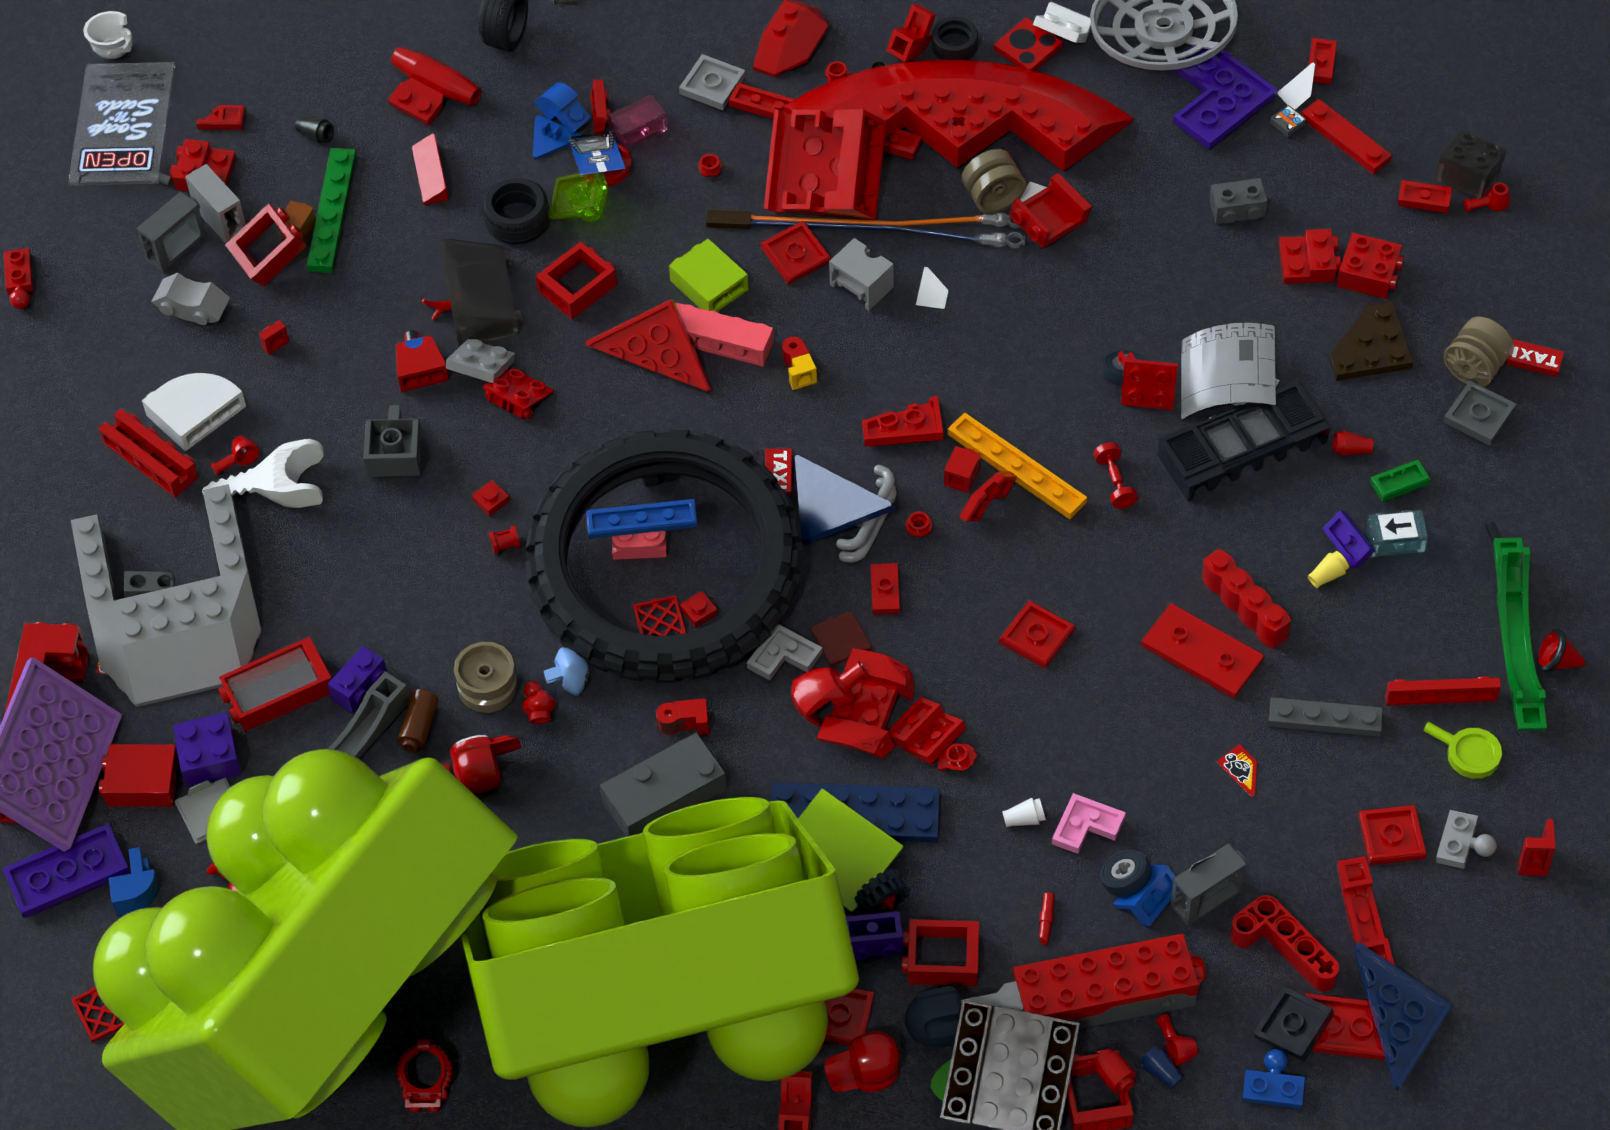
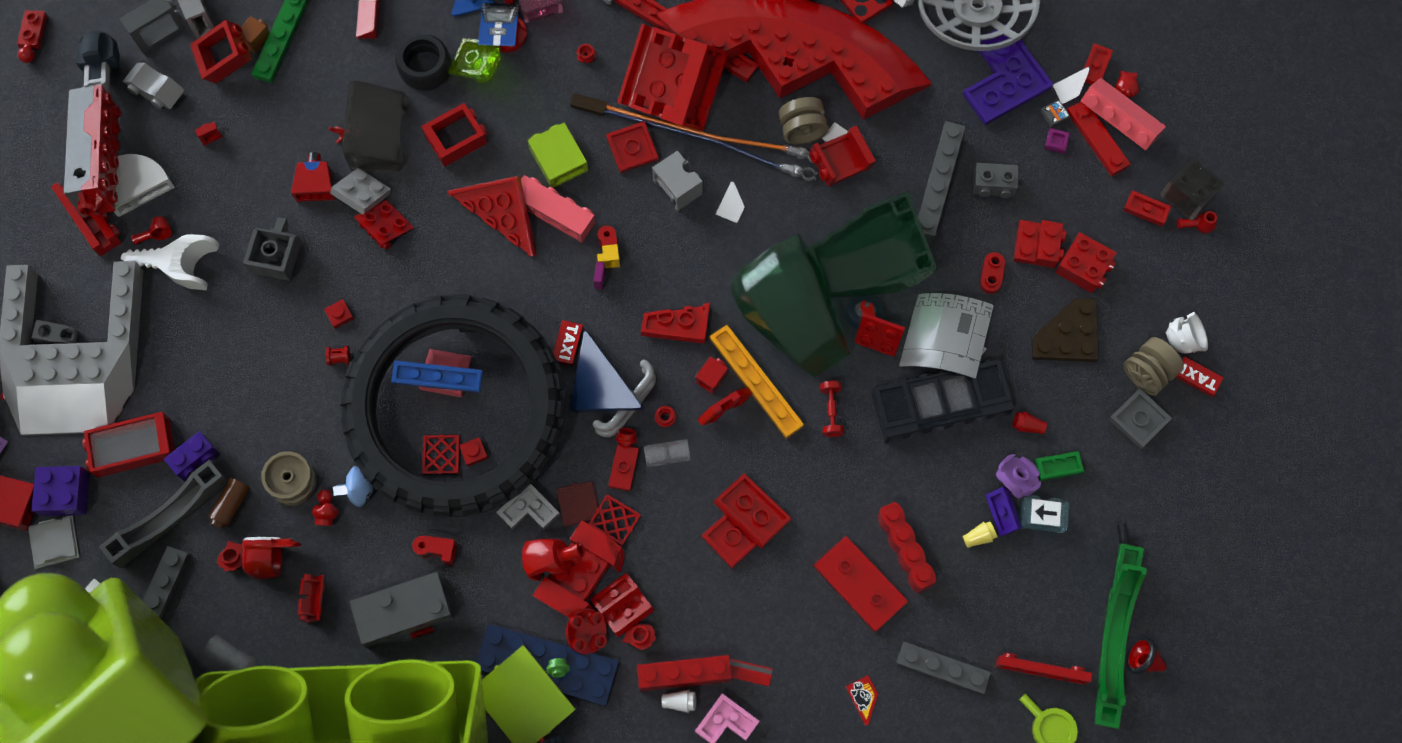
camera: 10 degrees right, 15 degrees up
none -> piece [64,31,121,217]
none -> red hinge [297,574,325,623]
none -> bright green plate [546,658,570,678]
none -> red dish [566,609,607,655]
none -> red window [589,494,641,546]
none -> magenta tile [593,262,606,290]
none -> red plate [615,428,637,446]
none -> red brick [637,655,731,692]
none -> clear pin [644,439,690,467]
none -> red tile [714,473,792,549]
none -> clear green windscreen [730,234,850,378]
none -> red sticker [730,659,773,686]
none -> clear green windscreen [795,191,938,297]
none -> dark grey brick [912,121,965,246]
none -> red plate [980,252,1005,294]
none -> medium lavender plate [996,454,1041,498]
none -> magenta tile [1044,128,1070,154]
none -> coral brick [1081,78,1166,150]
none -> red animal [1116,71,1139,98]
none -> white helmet [1165,312,1208,354]

